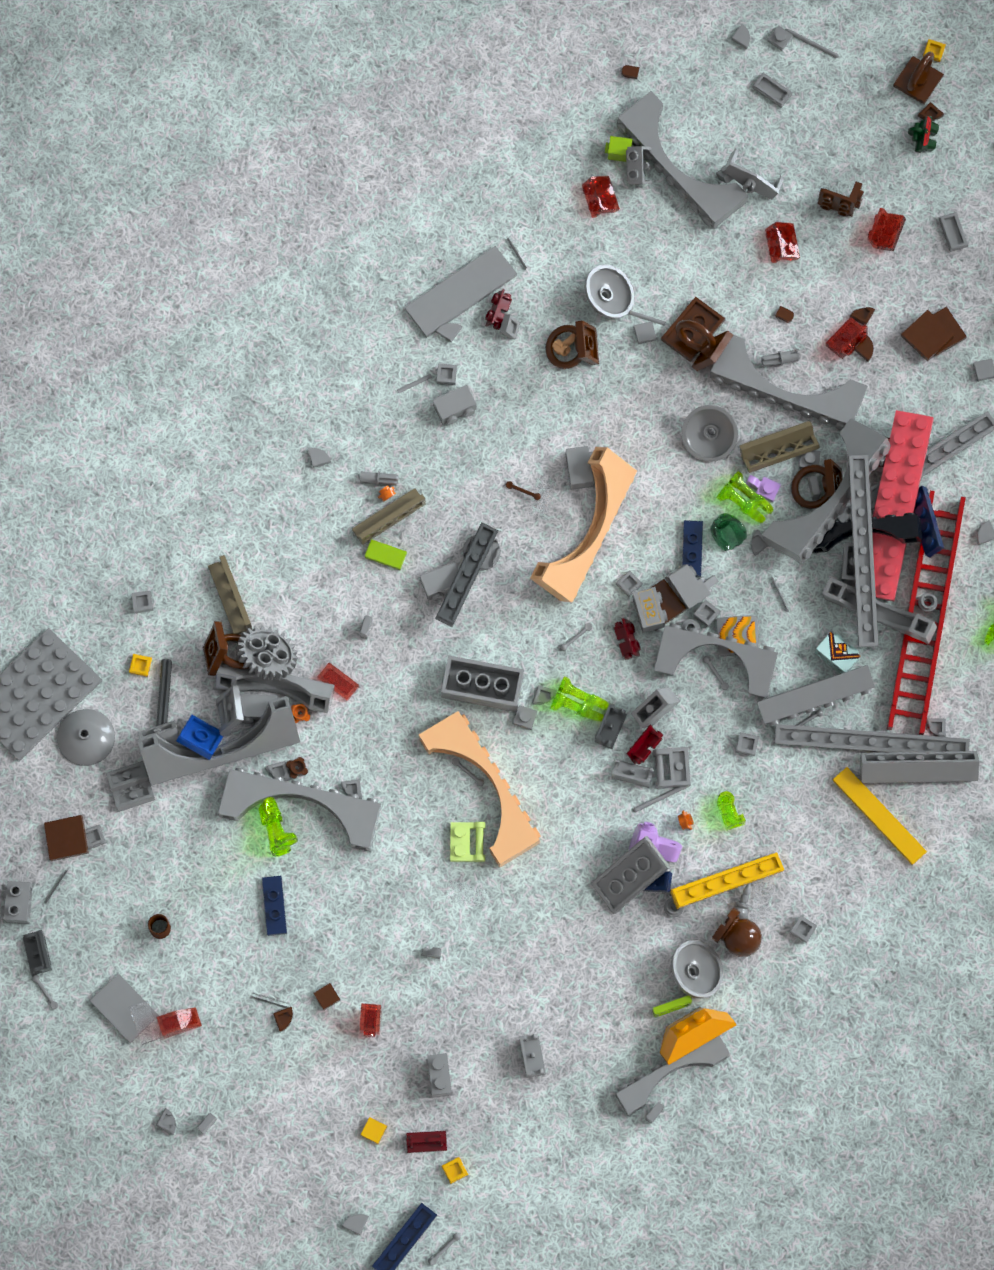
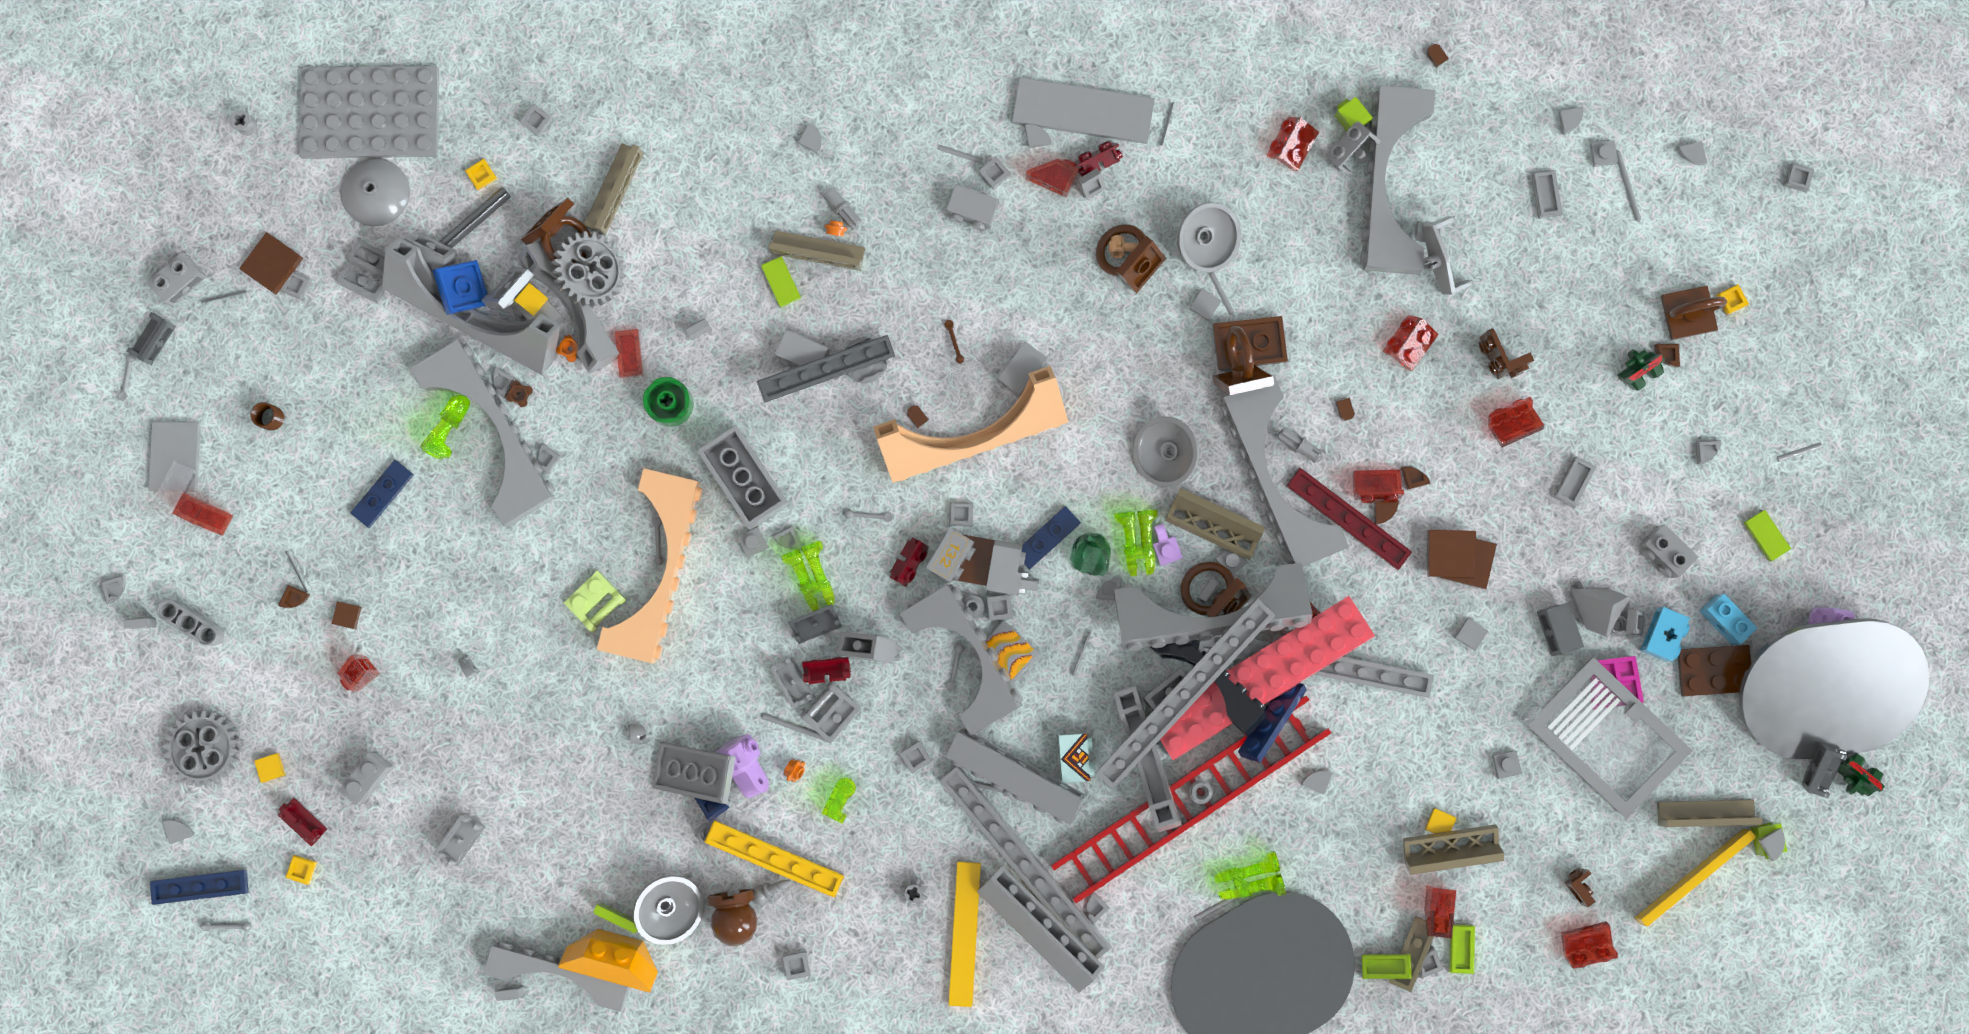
camera: 50 degrees right, 10 degrees up
none -> light grey beam [157,600,224,646]
none -> light grey gear [162,711,242,787]
none -> yellow tile [514,283,548,316]
none -> light grey hinge [630,725,646,744]
none -> green brick [643,377,694,427]
none -> light grey gear [900,878,928,907]
none -> reddish brown piece [907,405,929,428]
none -> clear red slope [1025,159,1079,198]
none -> dark red tile [1286,468,1412,571]

